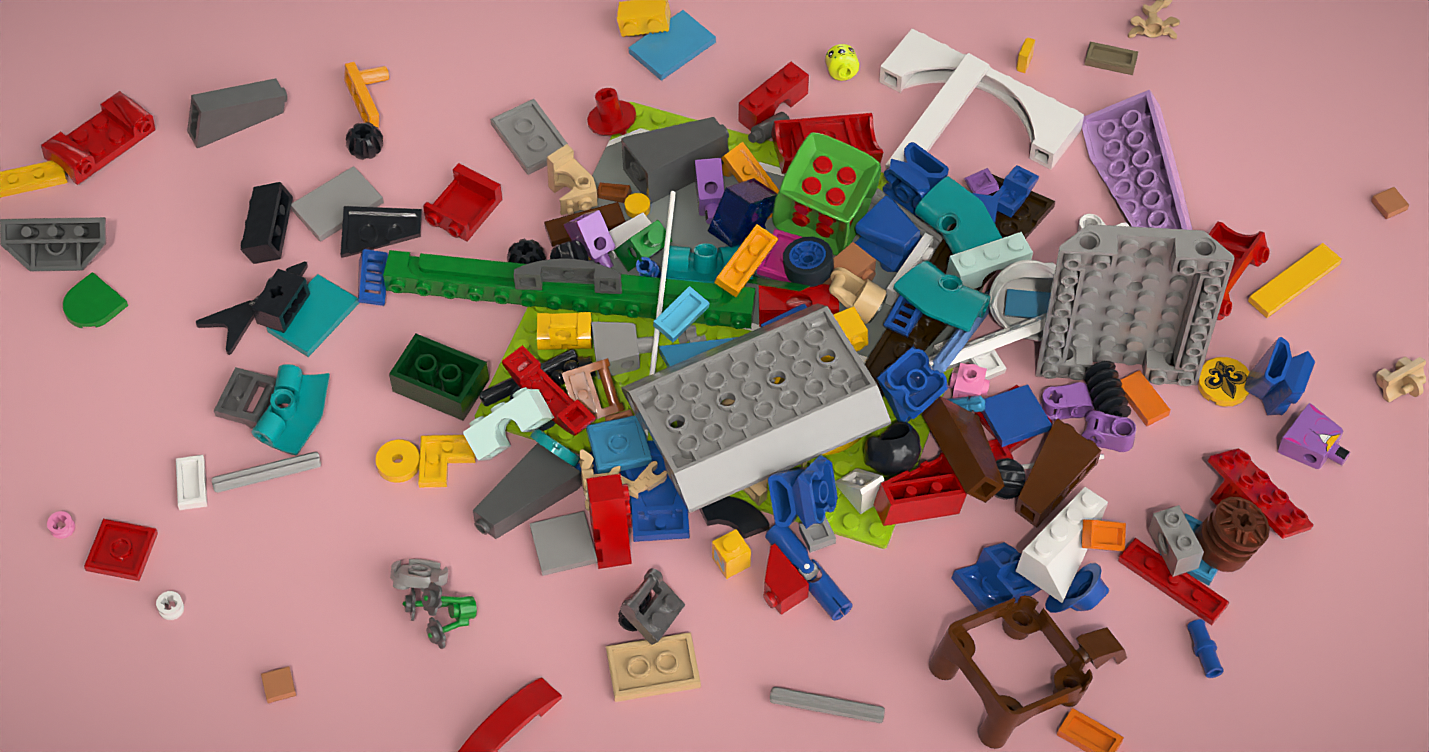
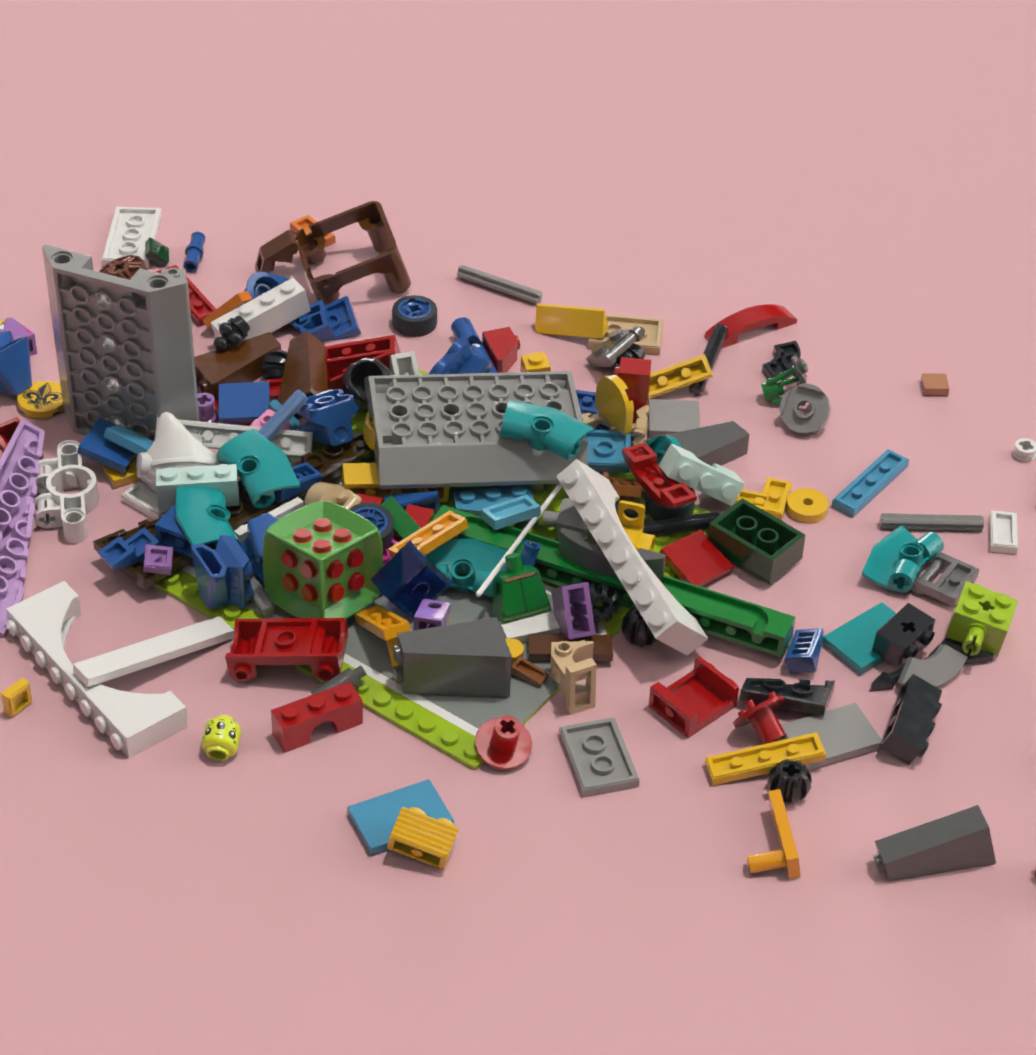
camera: 165 degrees left, 15 degrees down
none -> white tile [102,207,162,268]
none -> dark green tile [145,237,169,267]
none -> black piece [213,316,250,351]
none -> black wheel [392,295,437,337]
none -> teal panel [500,400,595,461]
none -> yellow slope [535,303,608,339]
none -> white arch [556,459,708,656]
none -> yellow tile [595,375,634,435]
none -> yellow slope [648,354,713,399]
none -> red tile [659,530,734,587]
none -> black axle [689,323,728,396]
none -> yellow tile [705,732,826,786]
none -> red piece [733,692,786,744]
none -> black tile [762,341,801,381]
none -> dark azure tile [831,449,909,518]
none -> light grey tile [897,644,967,687]
none -> lime brick [945,581,1018,656]

